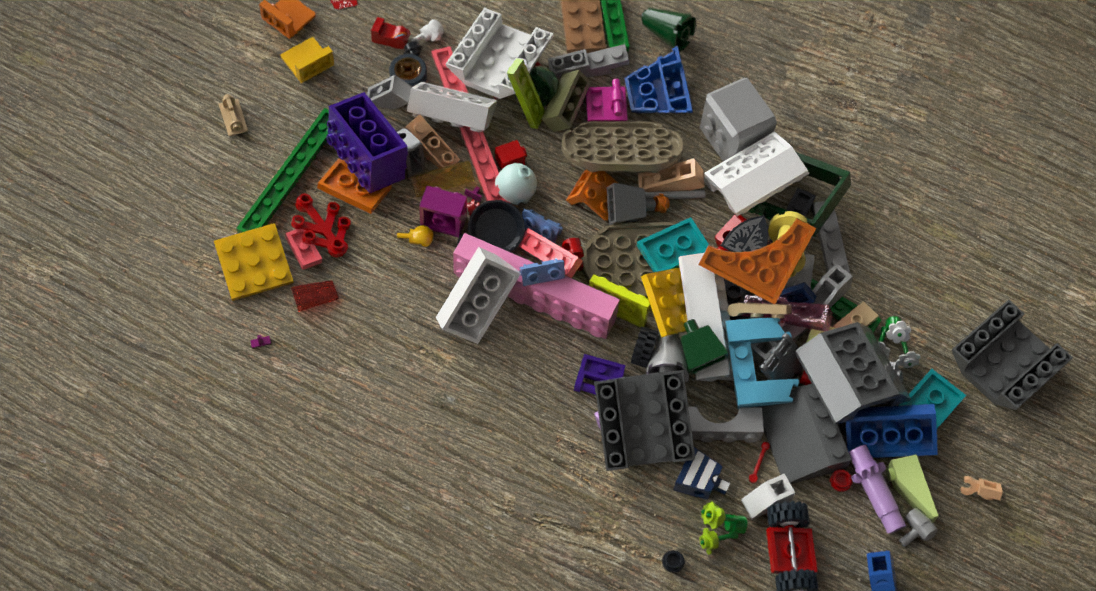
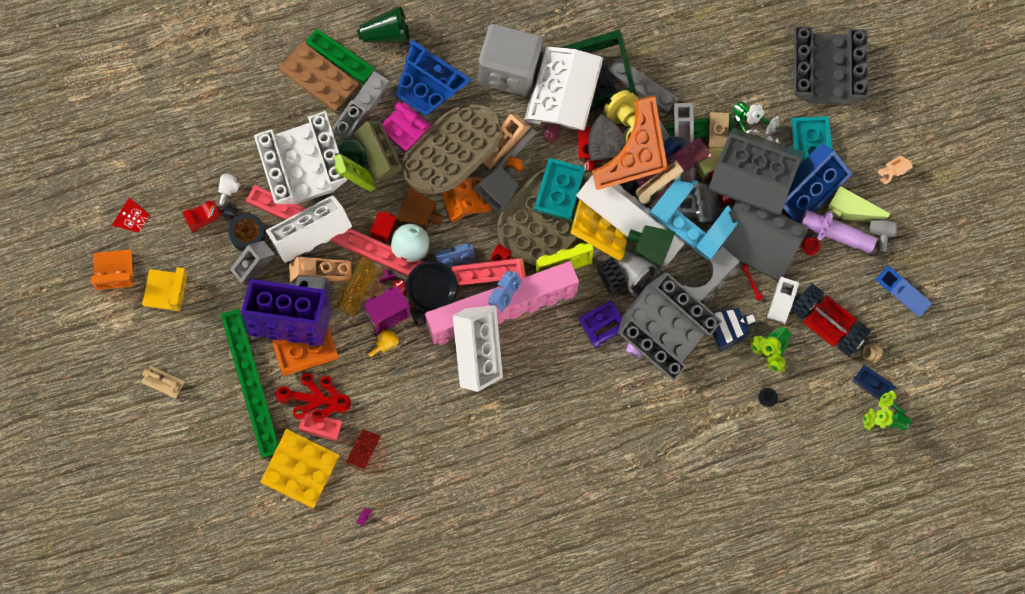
camera: 45 degrees left, 10 degrees up
none -> reddish brown torso [396,188,444,231]
none -> clear pink cylinder [543,123,561,143]

